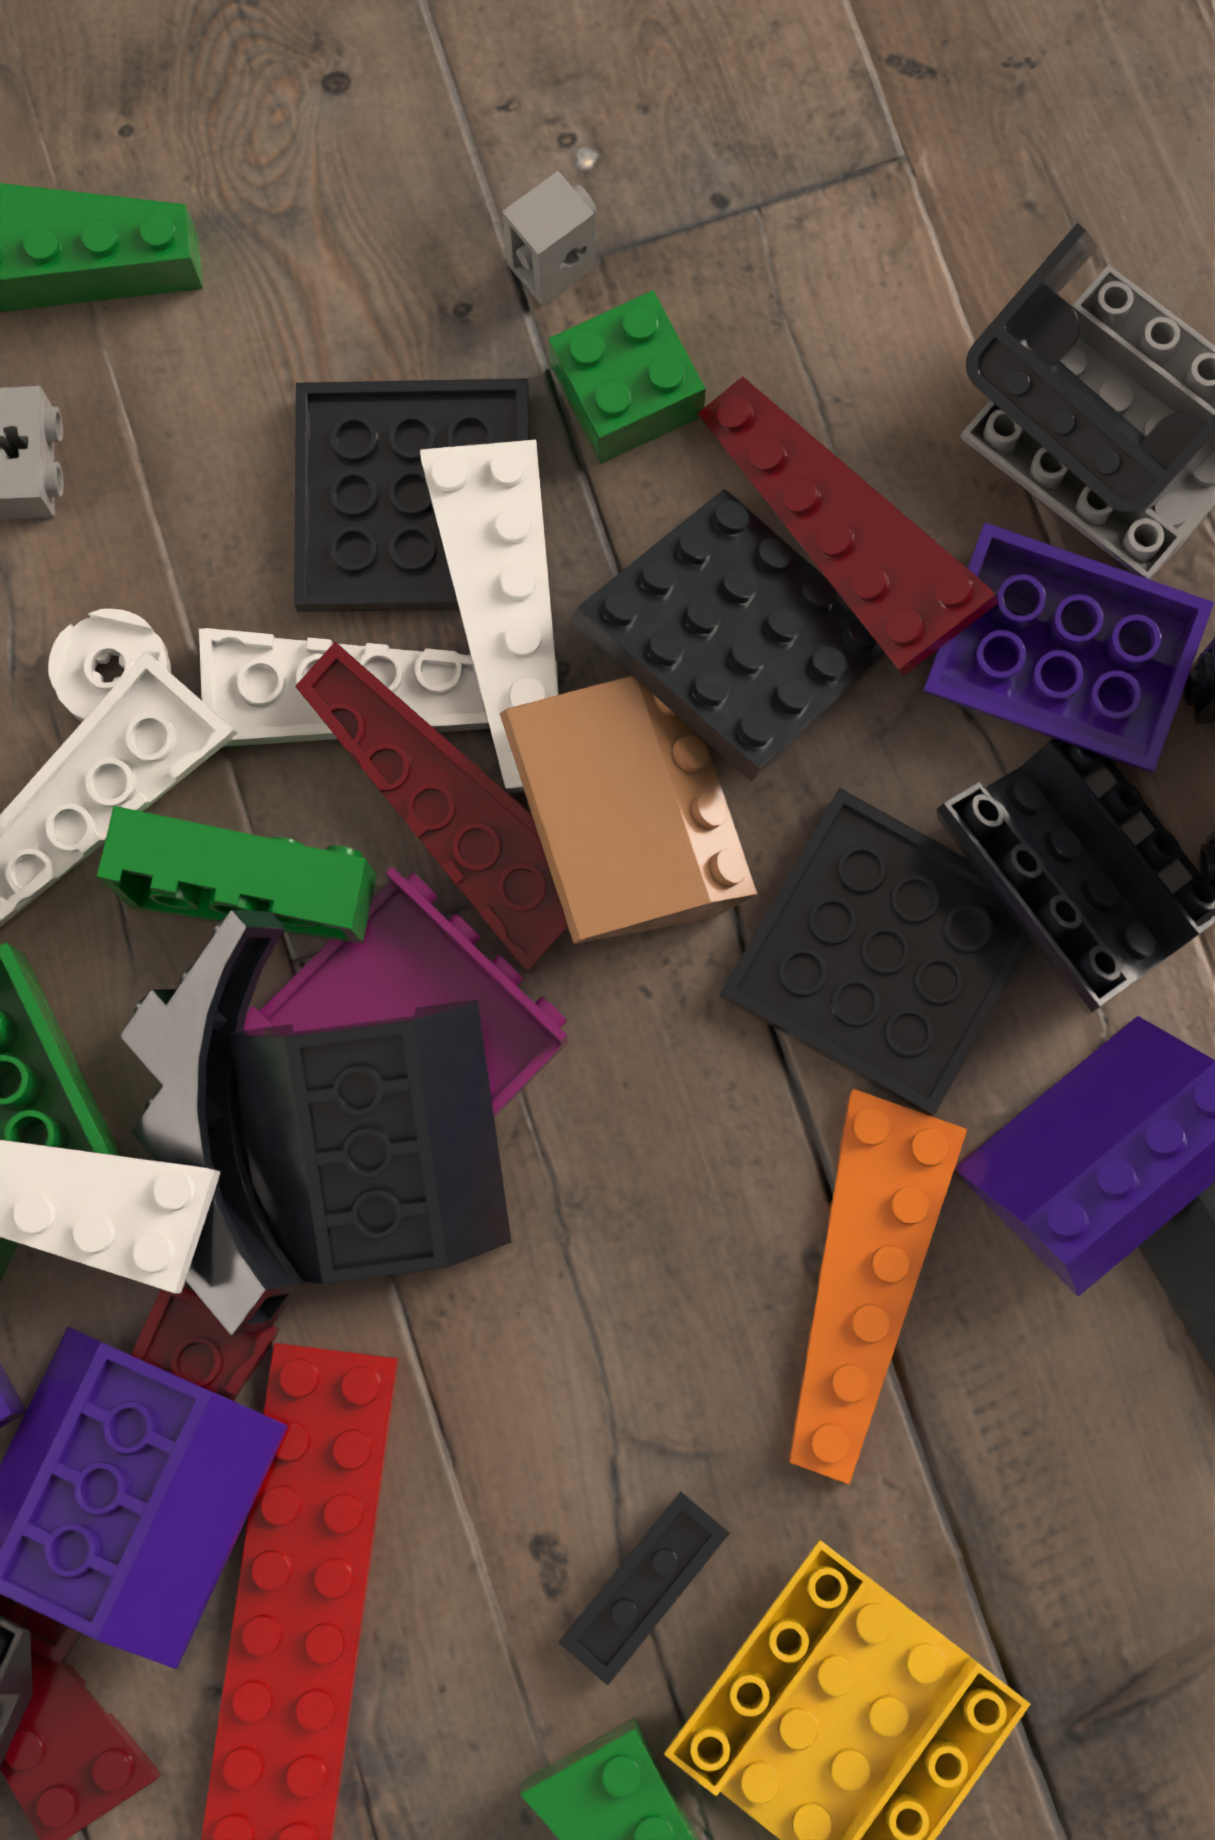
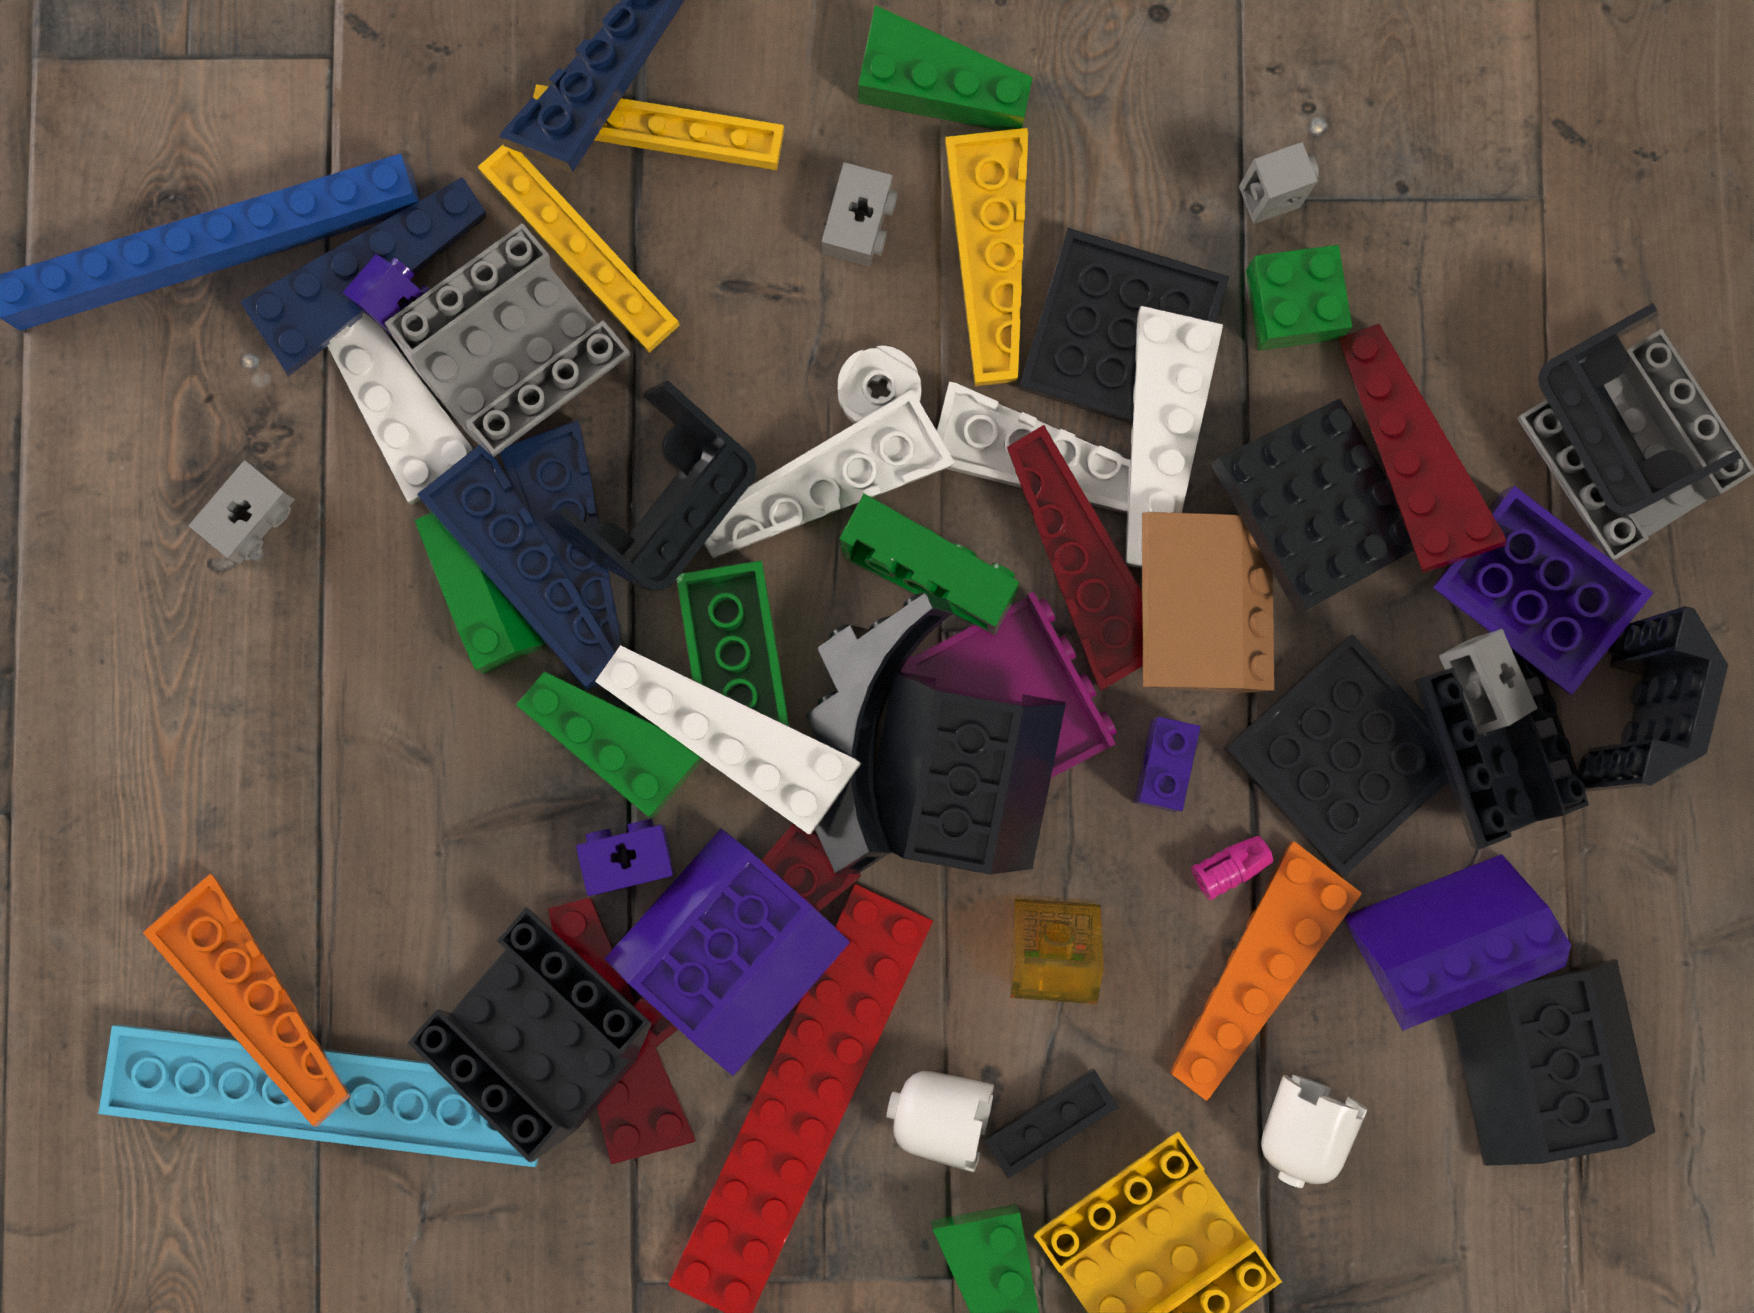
camera: 10 degrees right, 5 degrees up
none -> white cylinder [887,1071,994,1172]
none -> yellow wing [945,128,1028,386]
none -> clear yellow slope [1010,898,1104,1004]
none -> dark purple brick [1133,717,1201,812]
none -> dark pink hinge [1191,836,1273,901]
none -> white cylinder [1261,1075,1368,1188]
none -> light grey brick [1439,629,1537,734]

